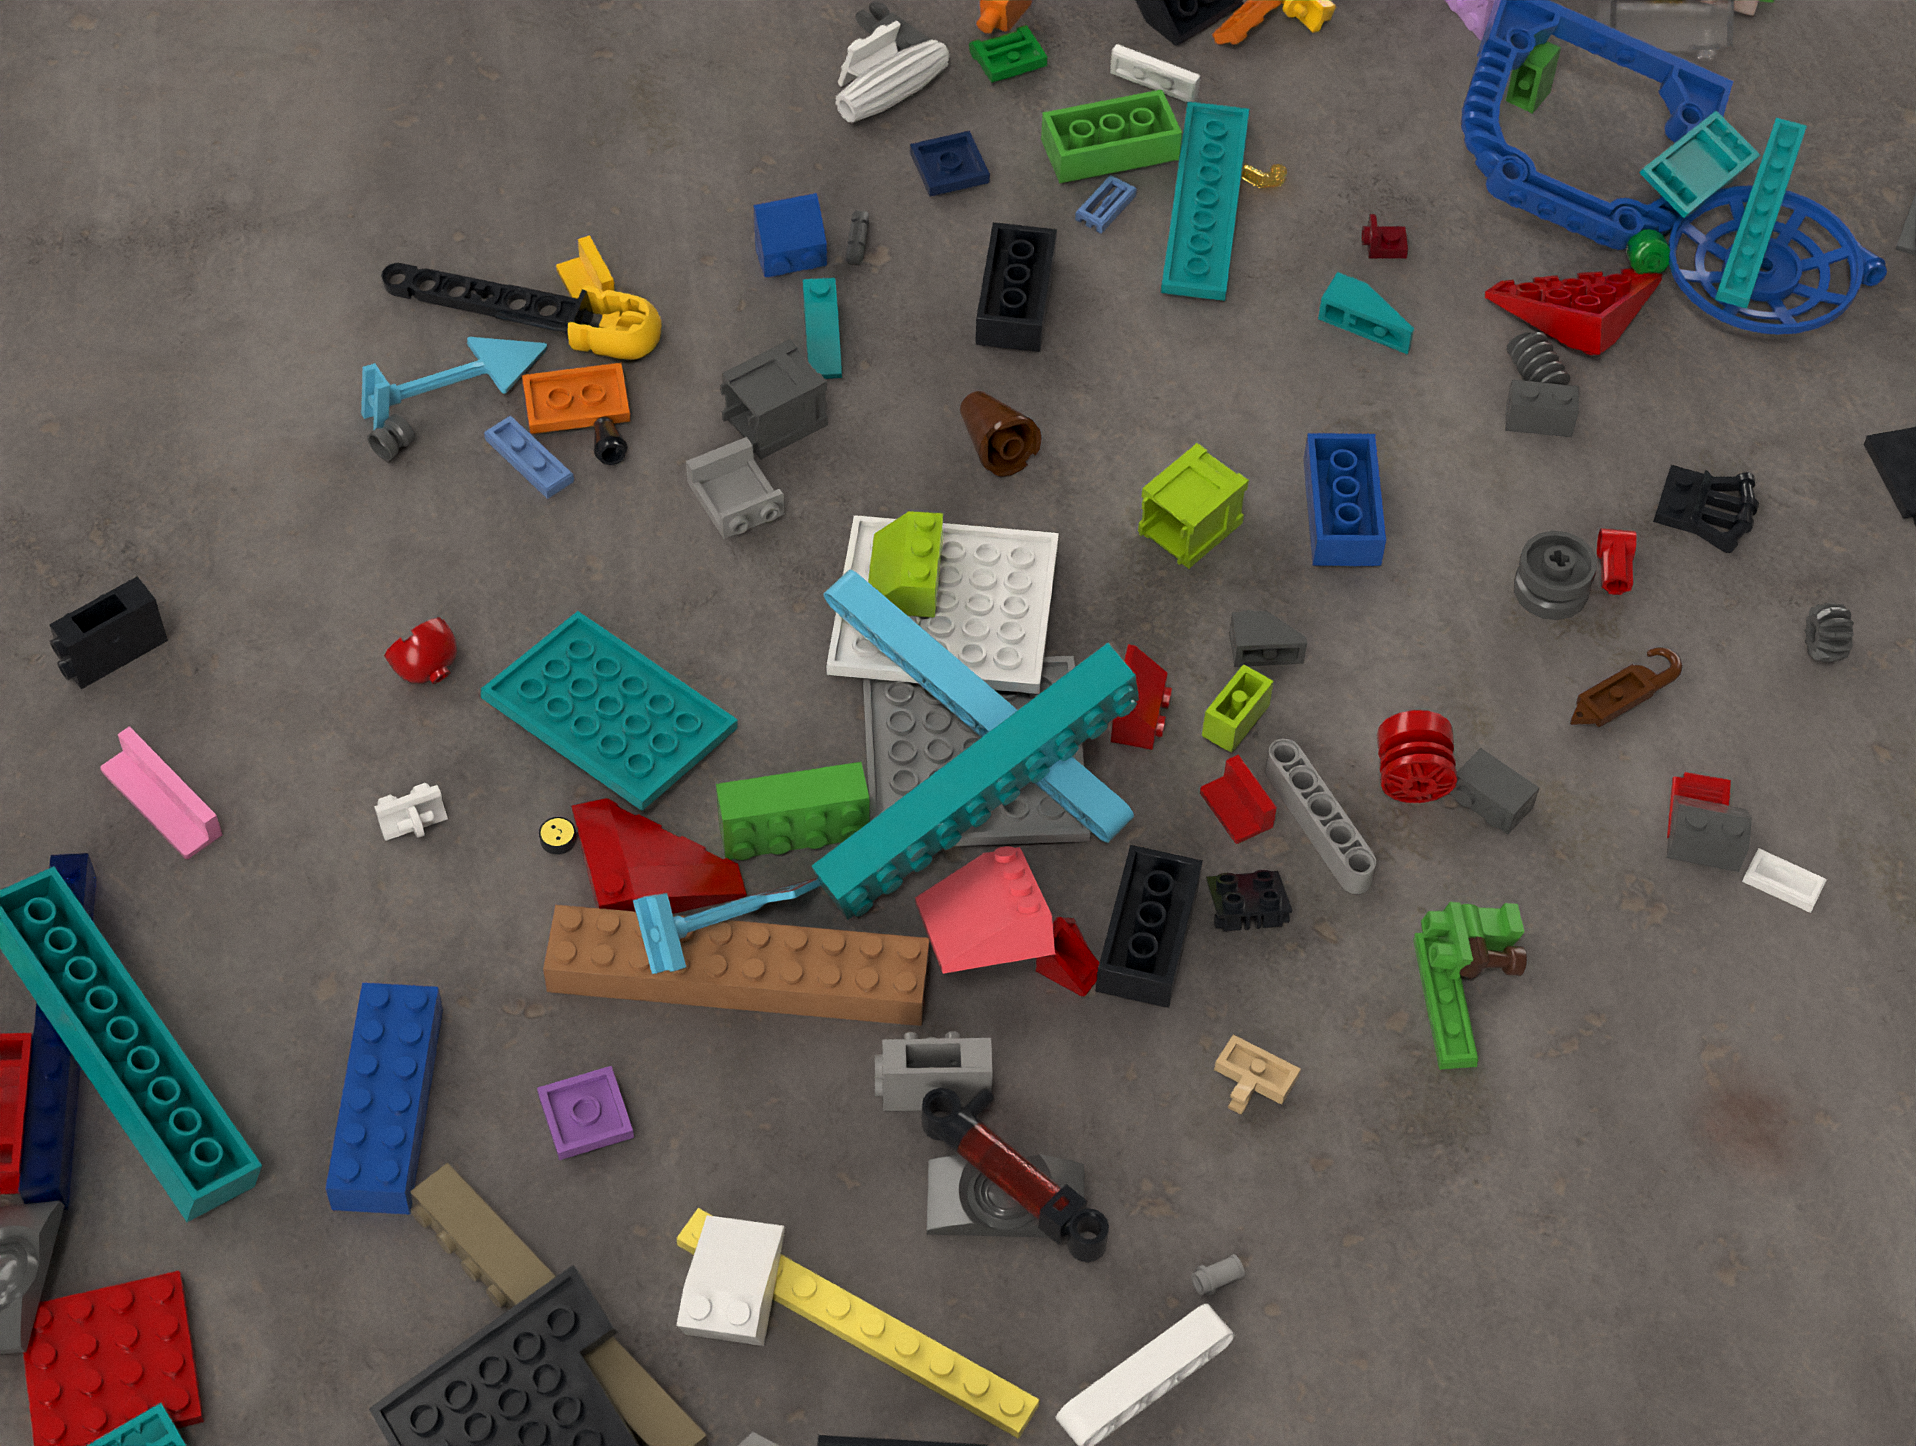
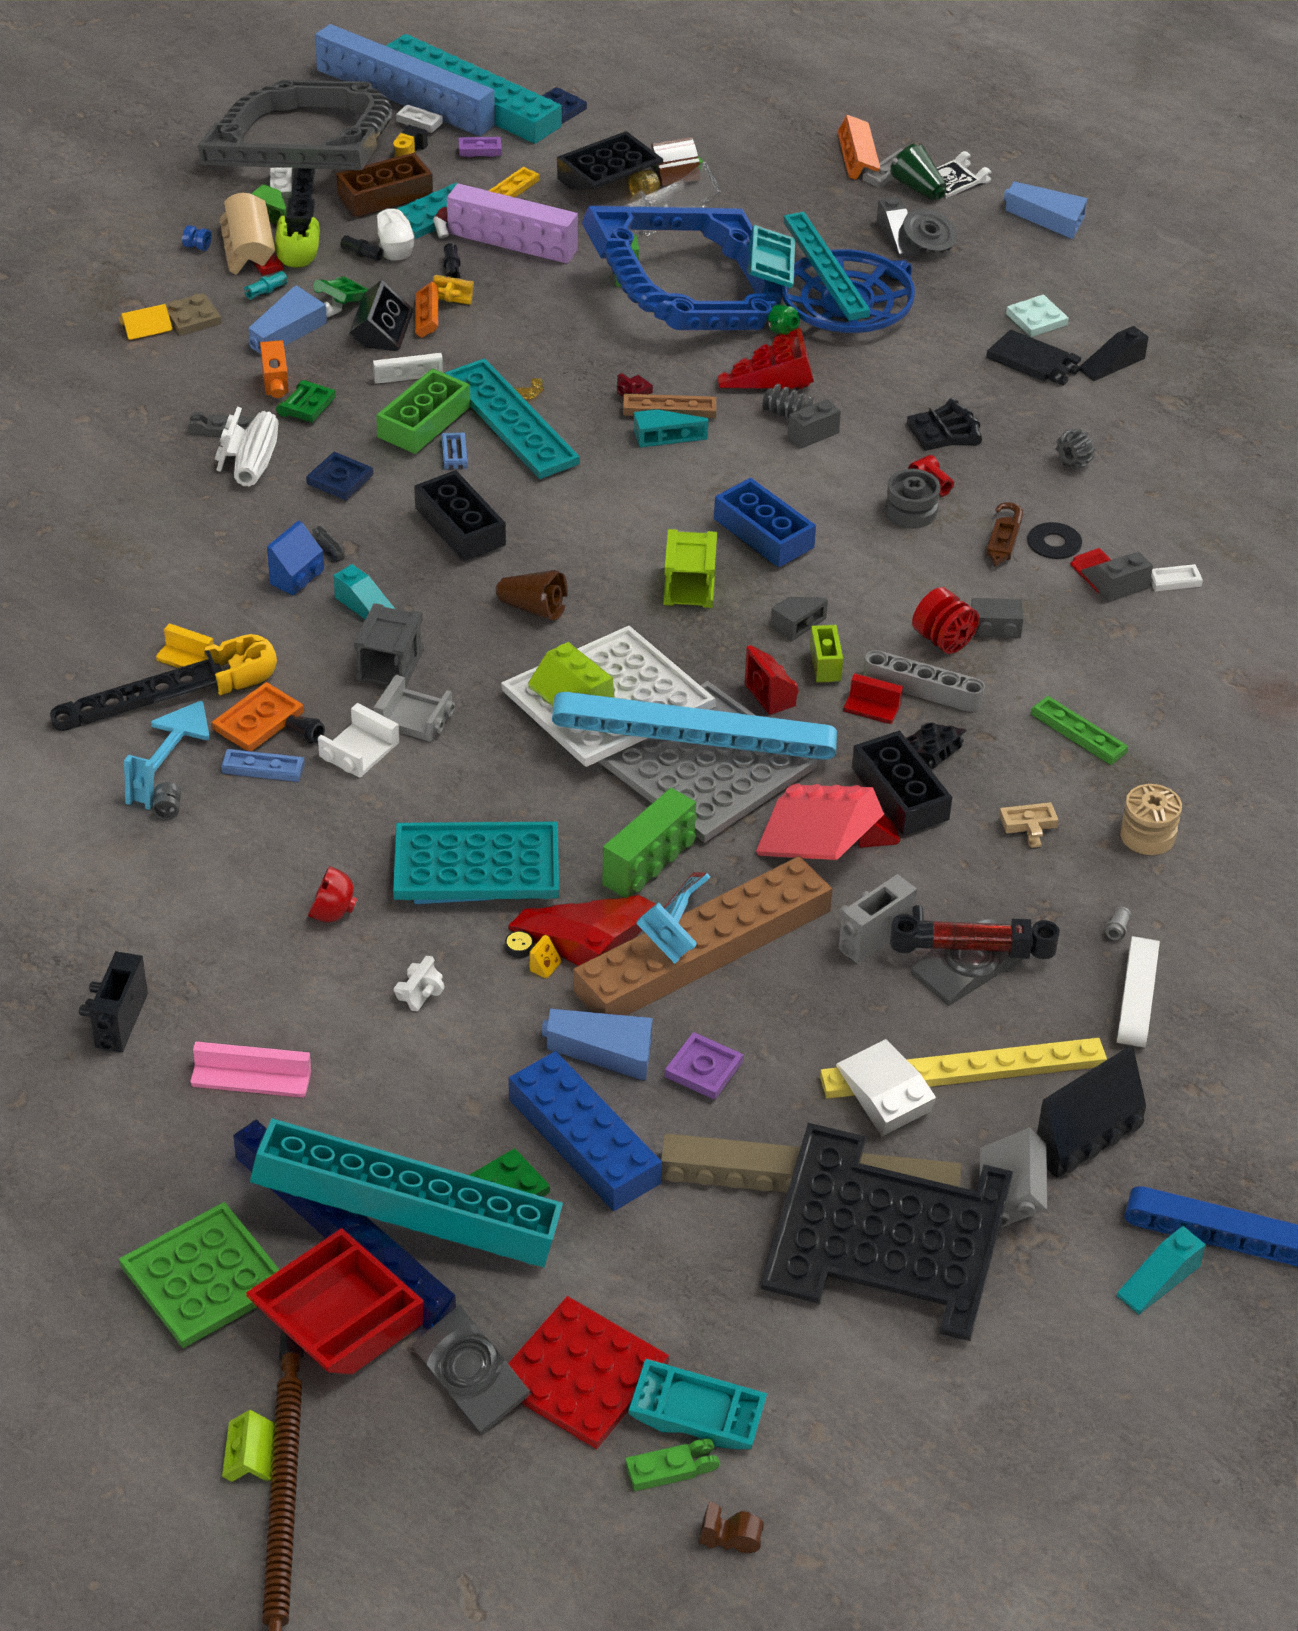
camera: 40 degrees left, 10 degrees down
teal brick [811,643,1139,920] -> none
bright green hips [1421,902,1527,979] -> none
none -> white panel [318,703,399,778]
none -> green plate [469,1148,550,1197]
none -> yellow slope [529,935,561,978]
none -> medium blue slope [542,1009,653,1080]
none -> medium nougat plate [623,394,716,418]
none -> black gear [1028,522,1082,559]
none -> tan wheel [1120,784,1182,855]

